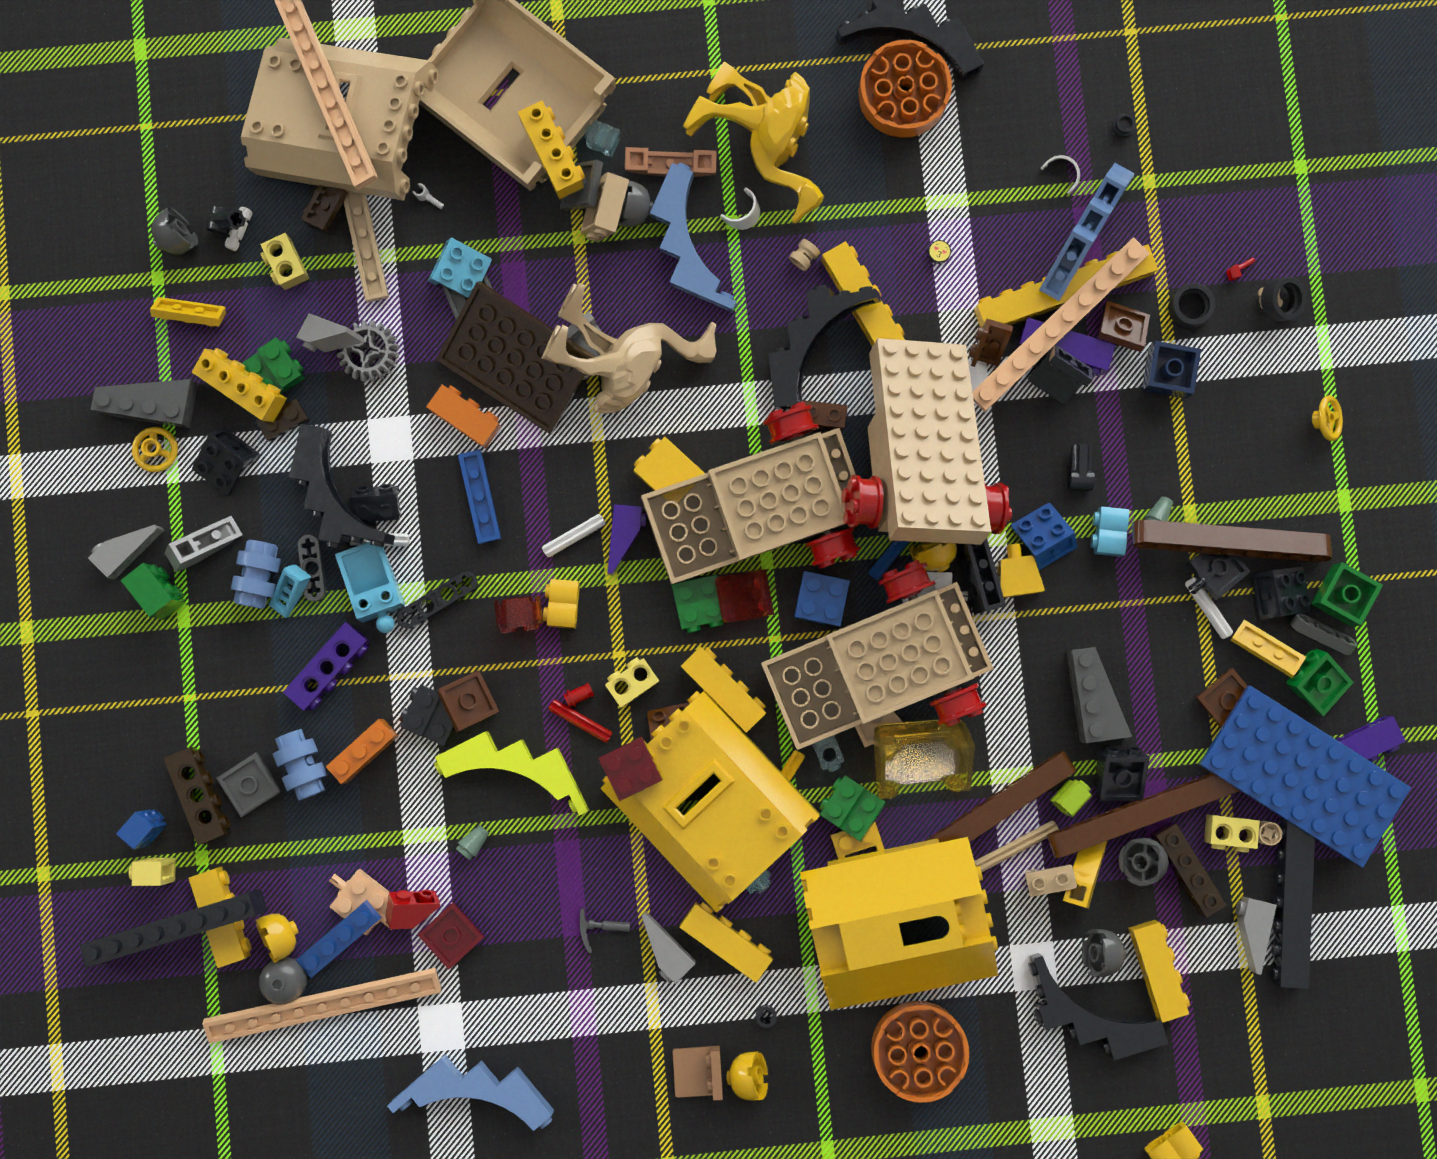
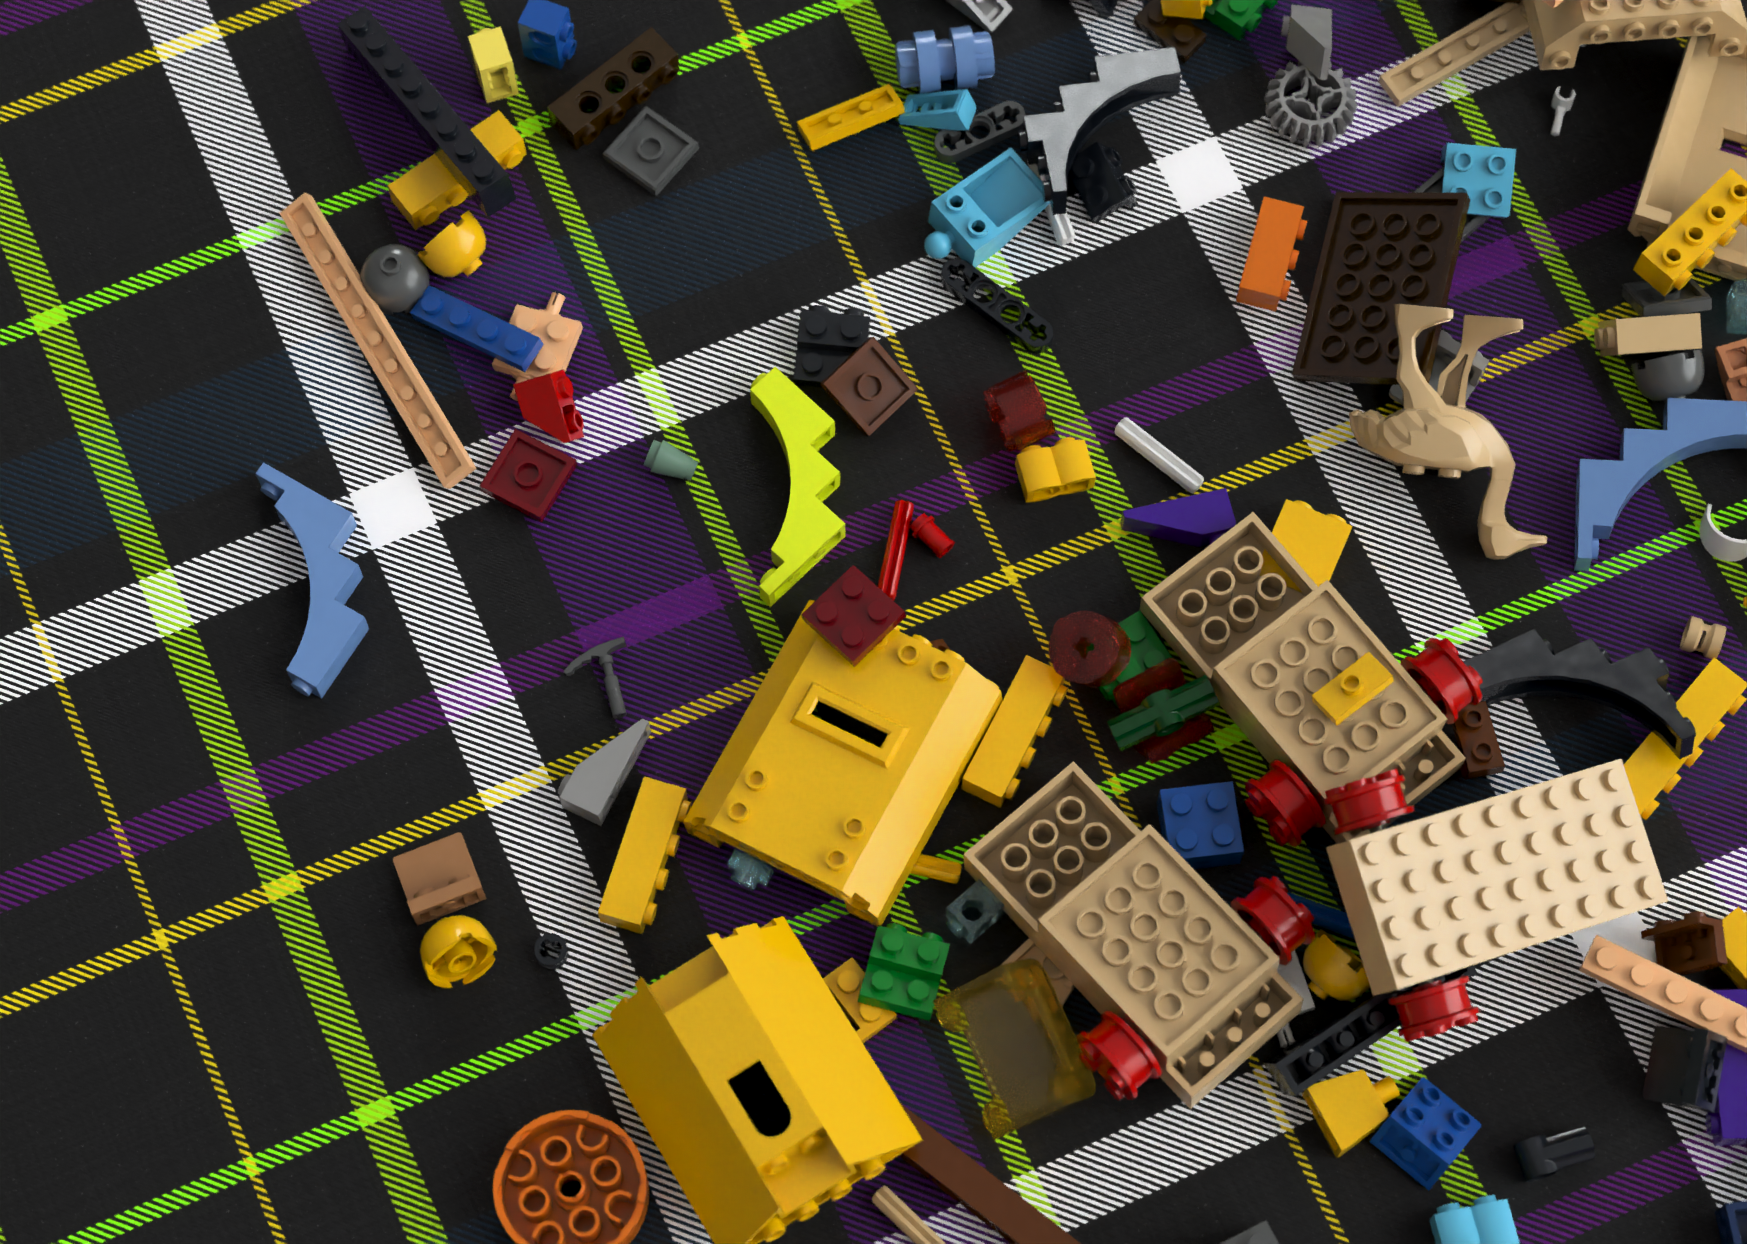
camera: 75 degrees right, 15 degrees down
medium blue piece [273,729,327,801] -> none
dark purple brick [283,622,371,711] -> none
orange brick [326,719,399,784] -> none
blue plate [458,449,502,544] -> none
light yellow brick [605,657,660,708] -> none
none -> yellow plate [797,83,905,151]
none -> clear red brick [1049,611,1131,687]
none -> dark green piece [1106,675,1220,751]
none -> yellow plate [1311,651,1394,726]

